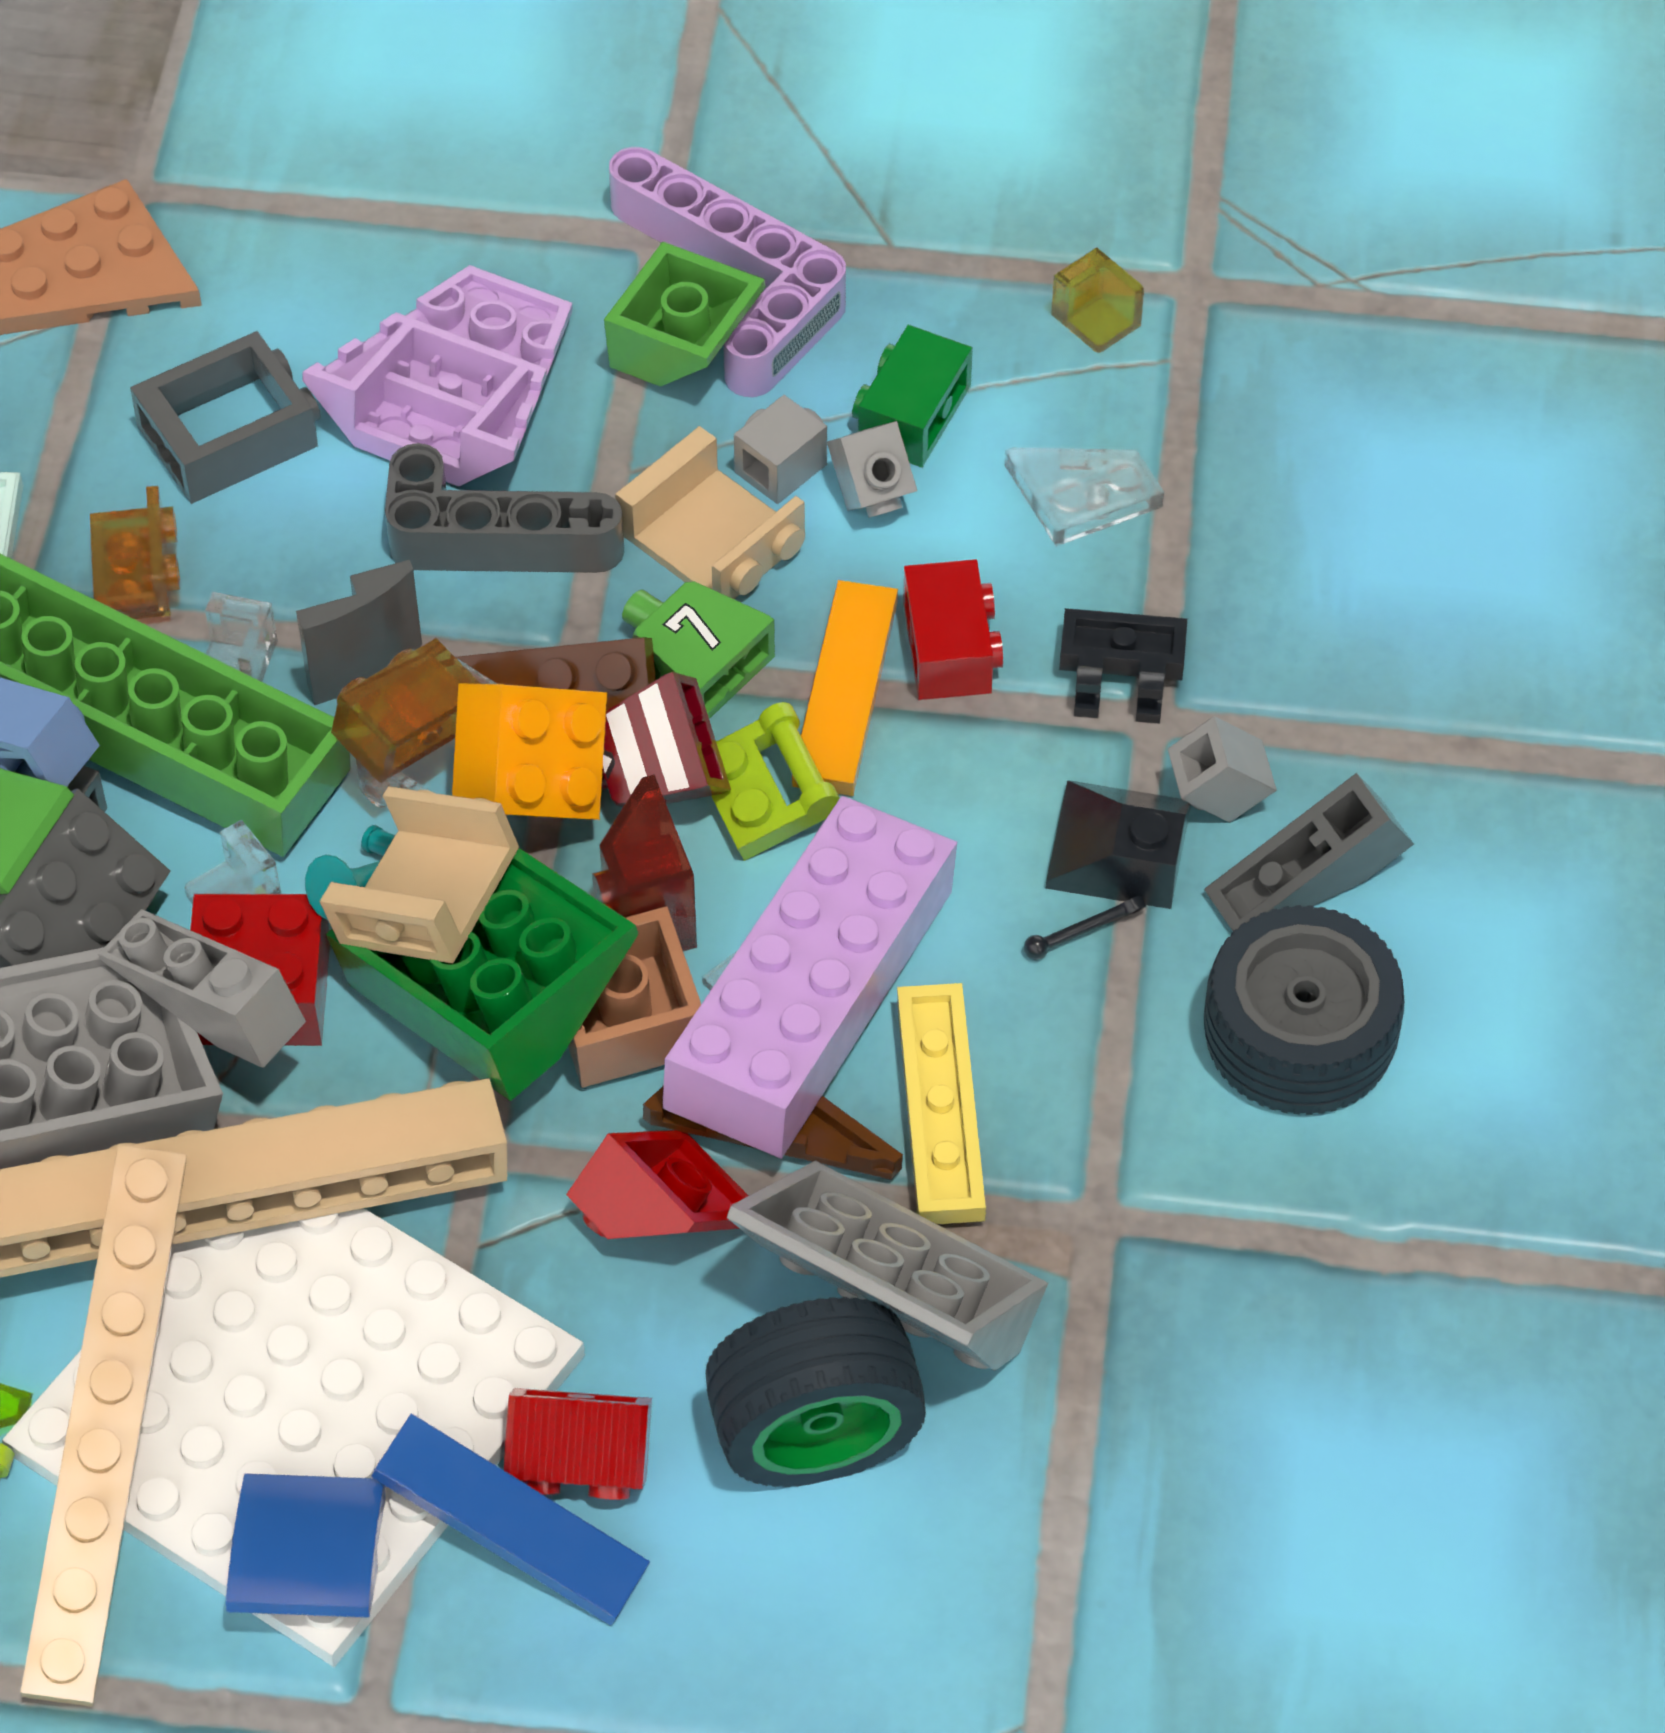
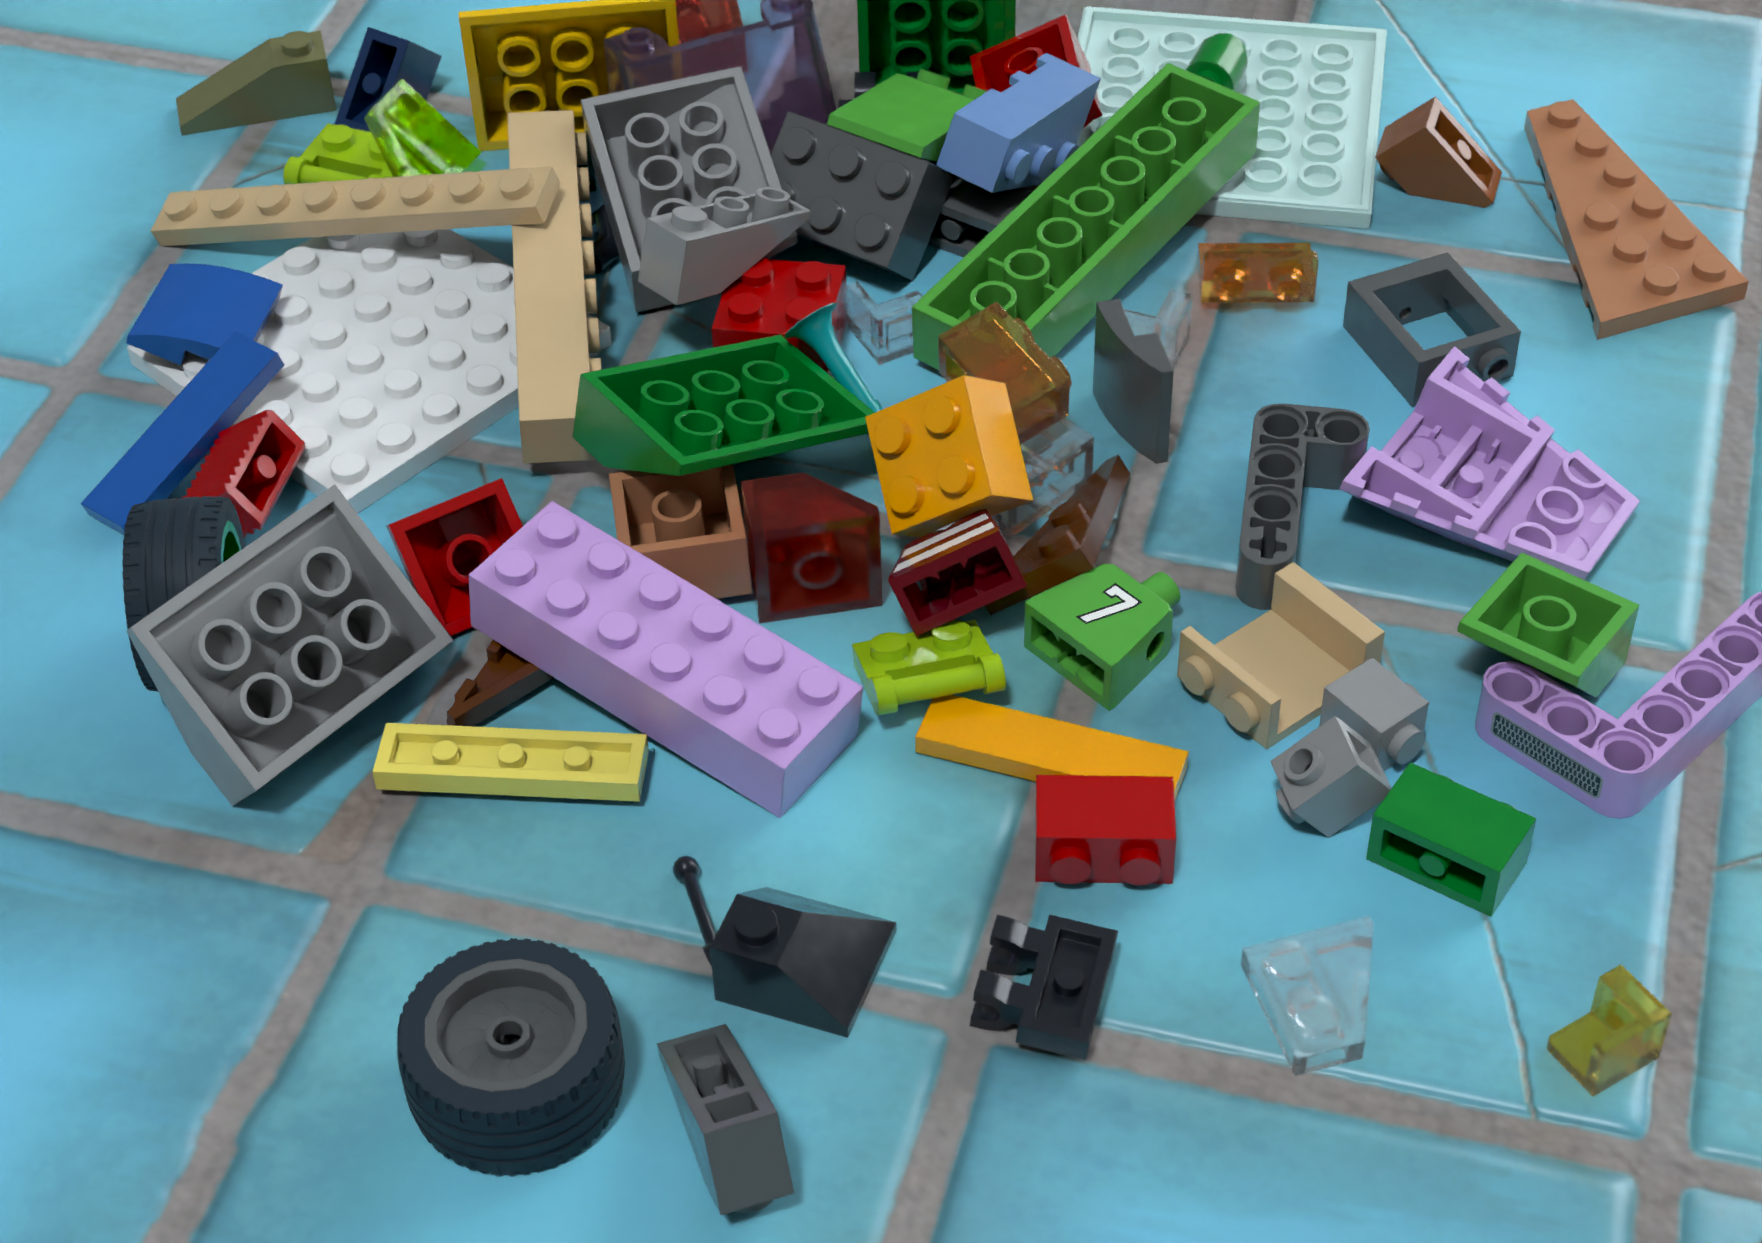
camera: 100 degrees right, 10 degrees down
tan panel [319,786,519,964] -> none
light grey brick [1168,716,1277,823] -> none

